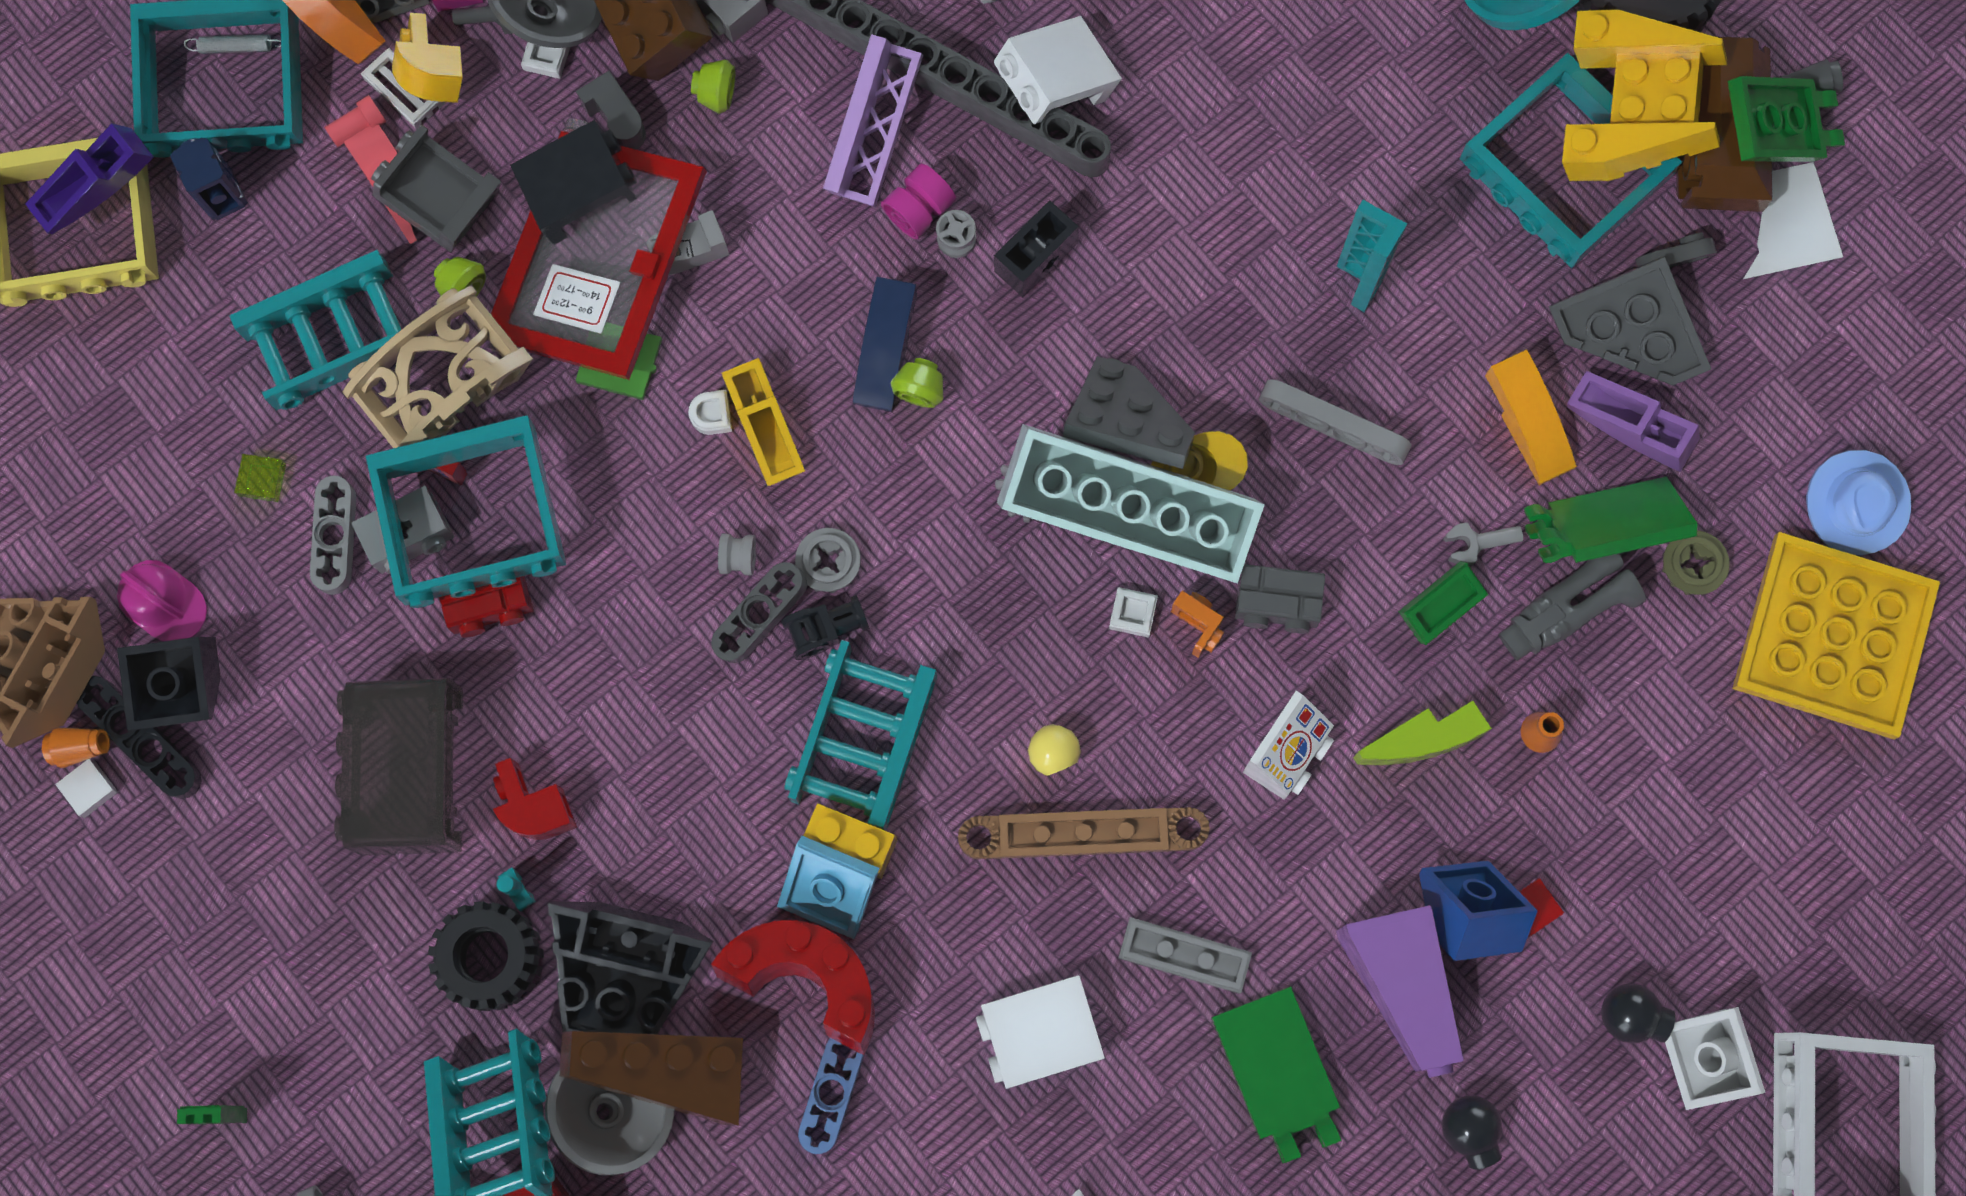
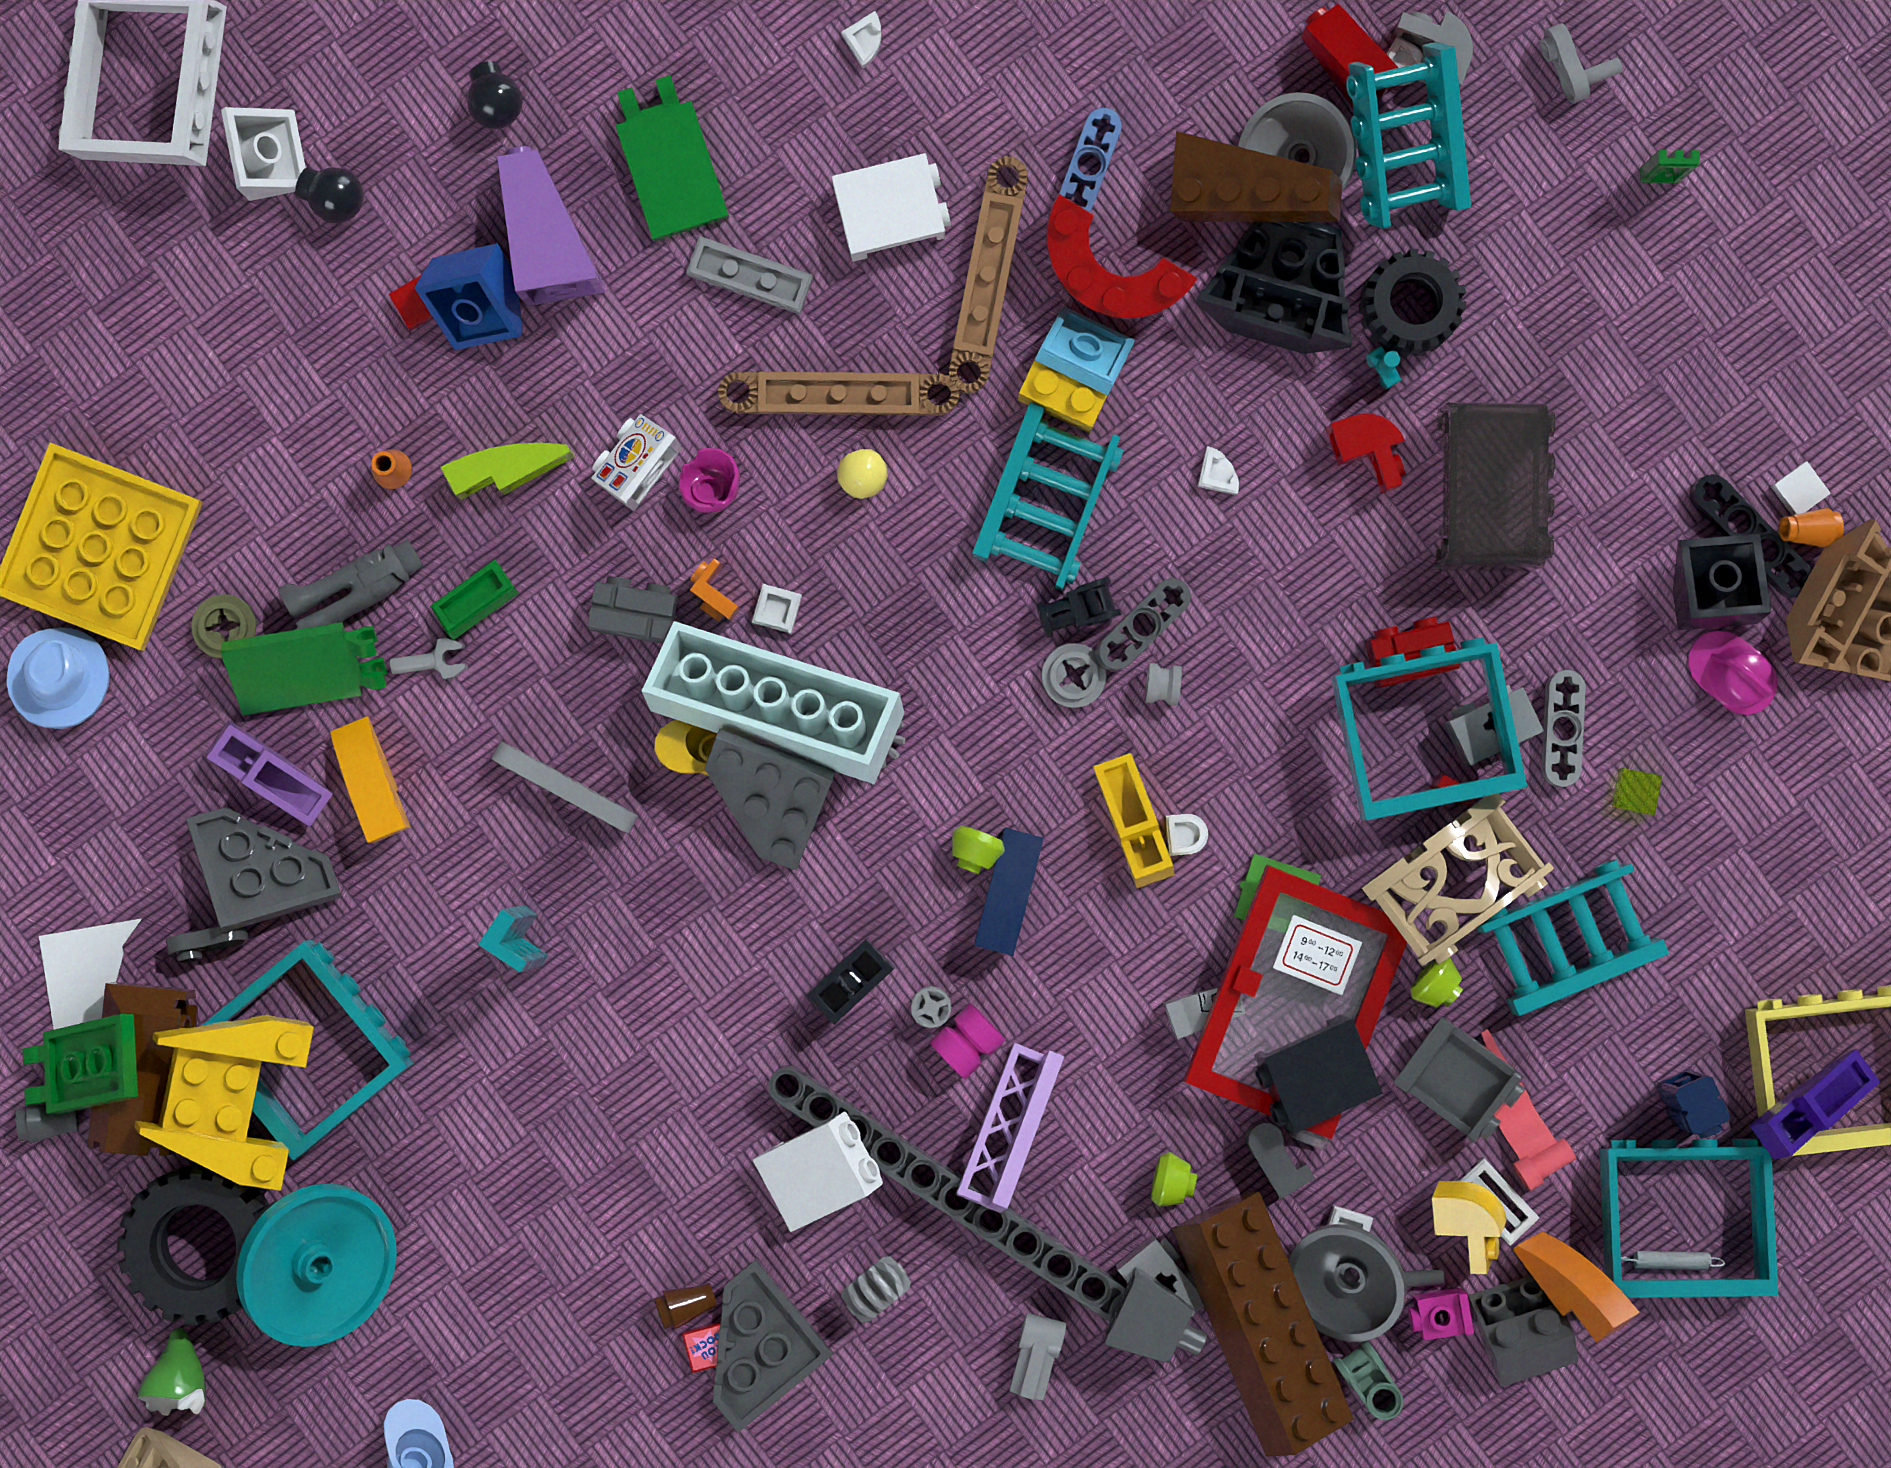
camera: 175 degrees right, 10 degrees up
none -> dark pink hair [678,448,740,513]
none -> medium nougat plate [949,156,1028,394]
none -> white tile [1198,446,1239,495]

